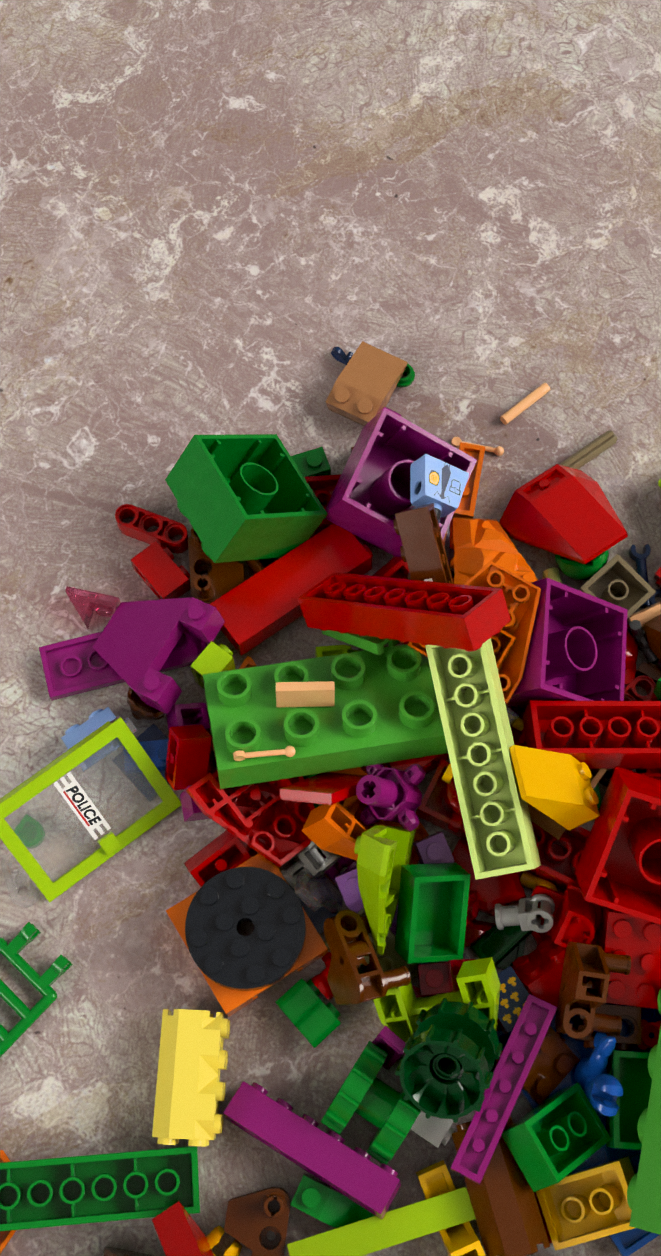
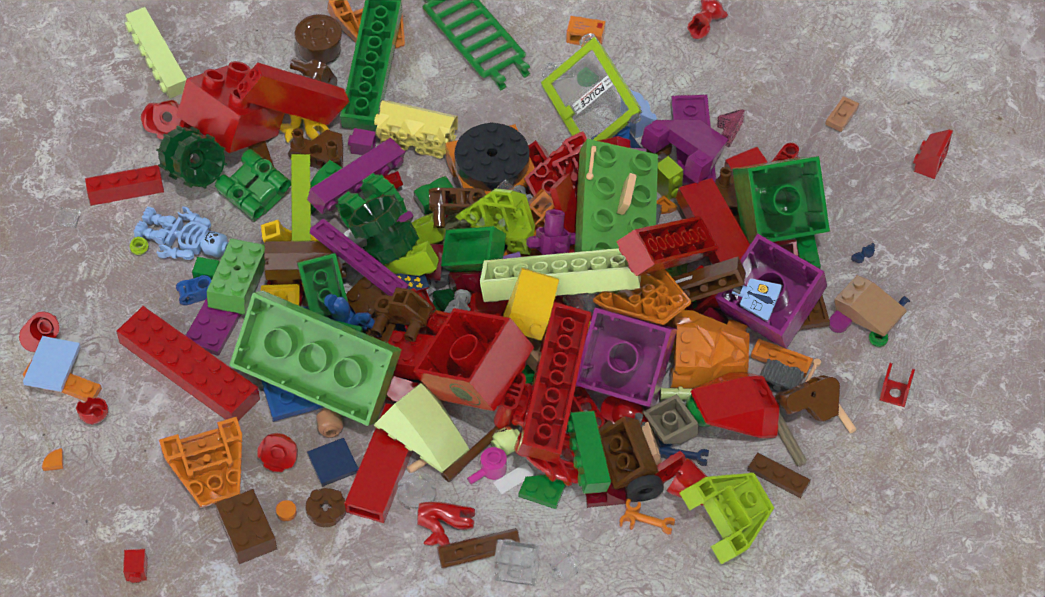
camera: 105 degrees right, 15 degrees down
none -> magenta brick [348,128,377,155]
none -> red plate [384,171,403,189]
none -> reddish brown plate [747,452,811,499]
none -> dark grey brick [760,359,804,393]
none -> reddish brown piece [775,375,840,422]
none -> nougat plate [825,96,859,132]
none -> dark blue piece [851,243,875,263]
none -> red piece [879,363,915,408]
none -> red slope [913,129,953,179]

